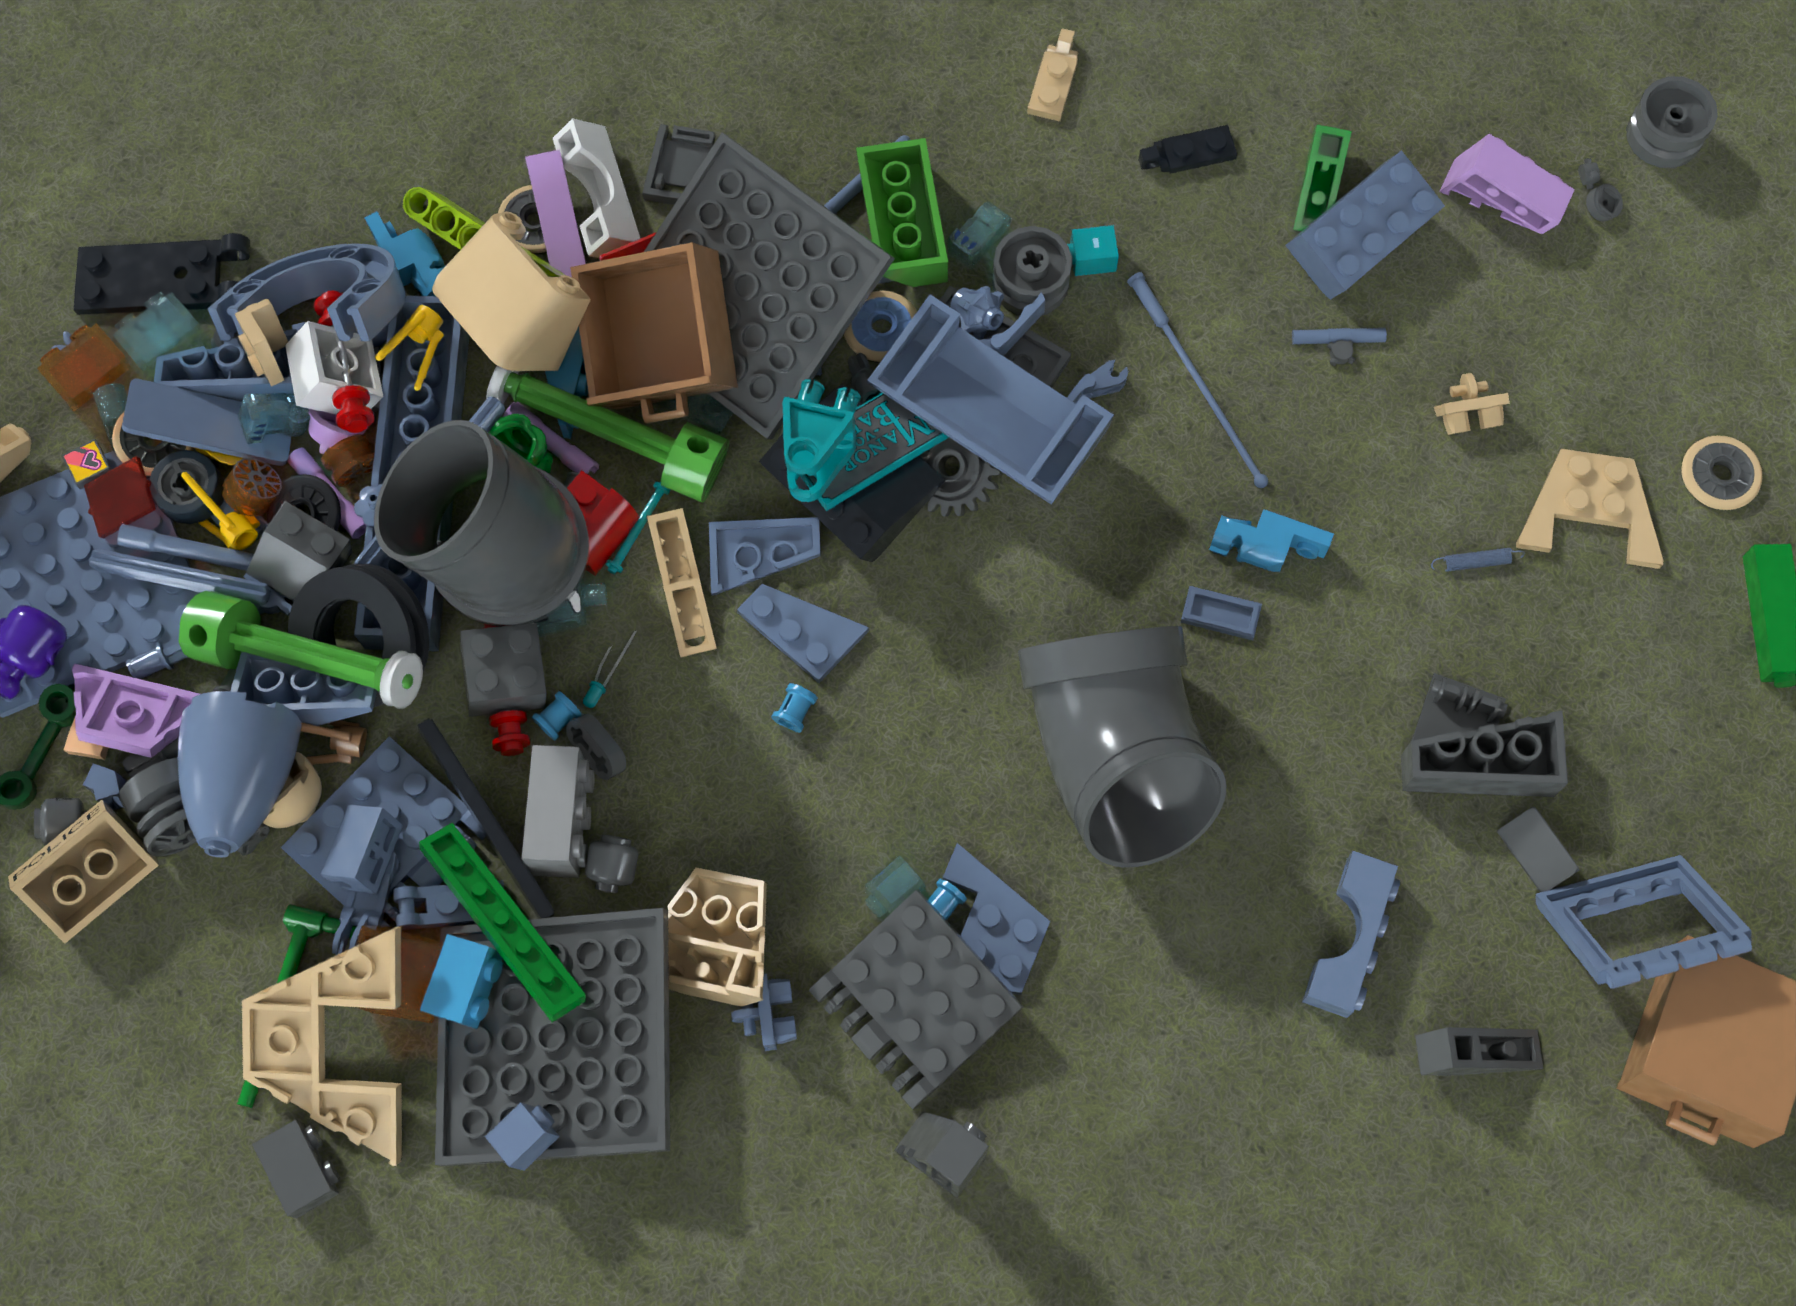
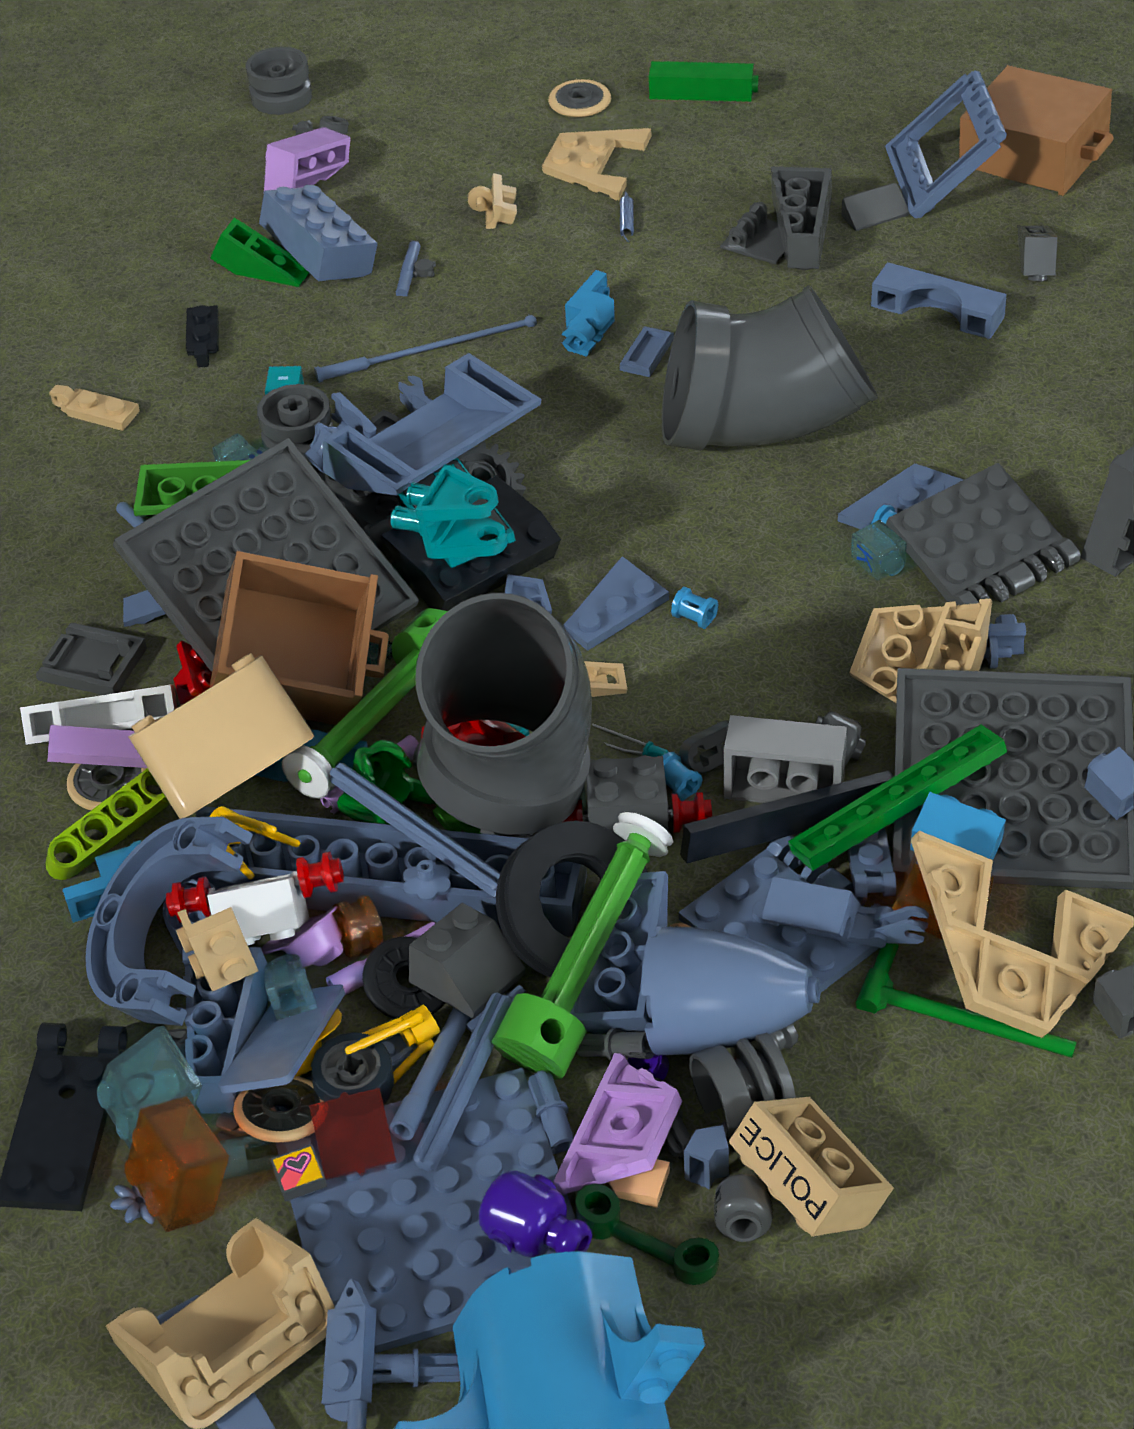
camera: 80 degrees left, 25 degrees down
clear orange wheel [222,458,282,517] -> none

